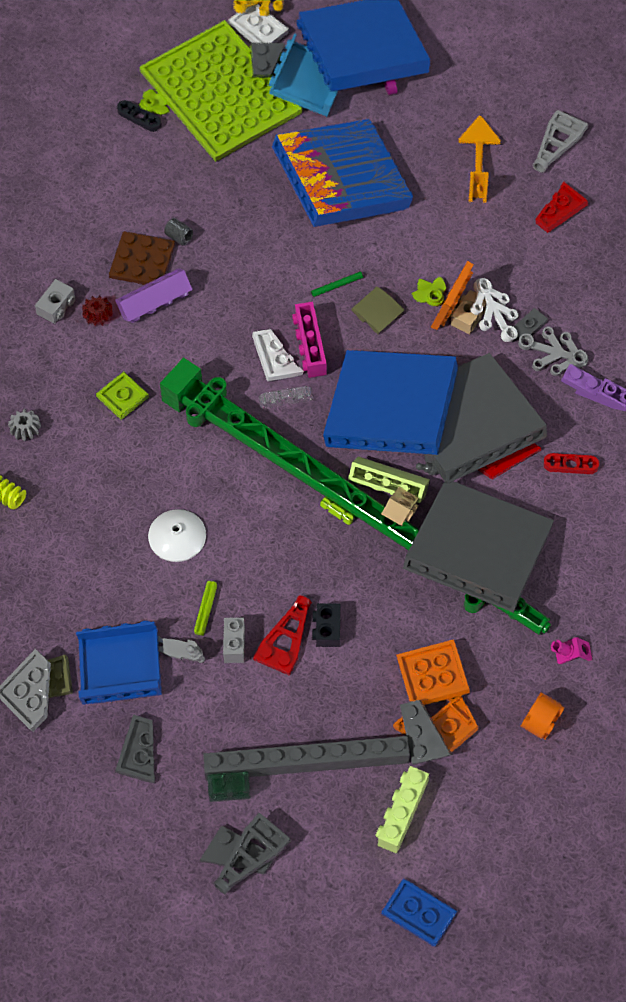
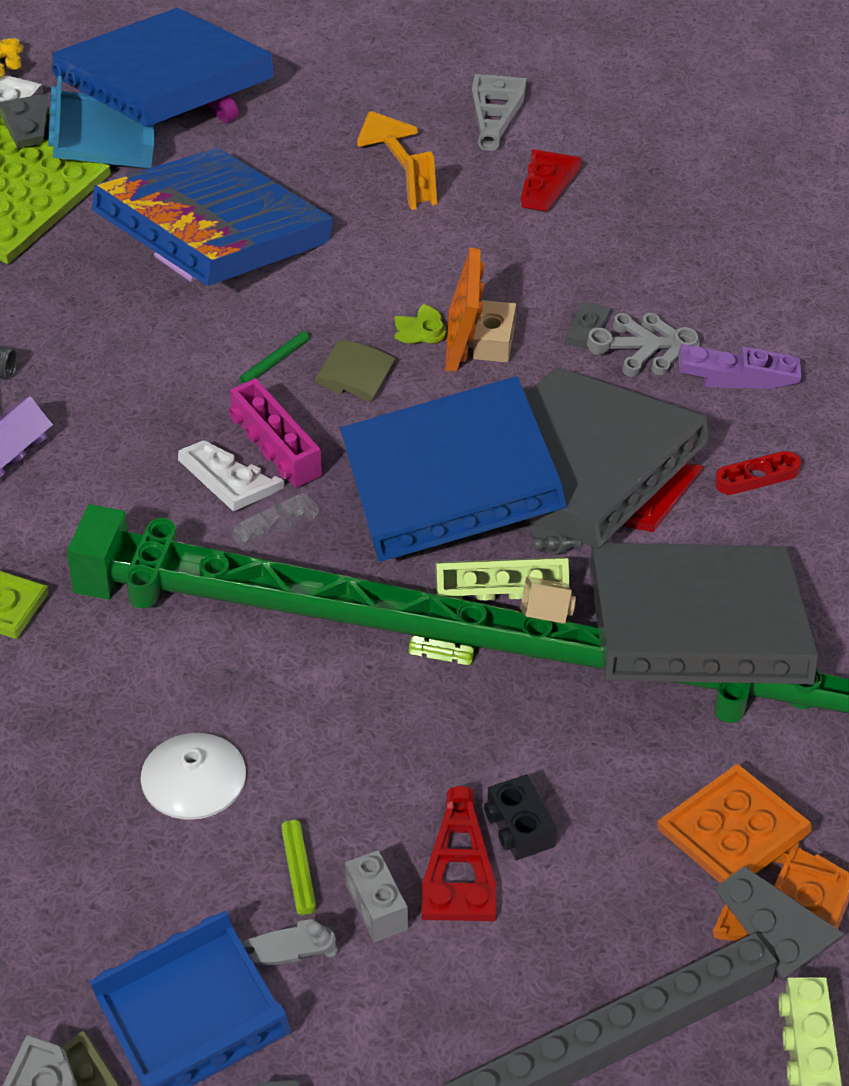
camera: 25 degrees left, 15 degrees down
white plant [470,278,518,342] -> none

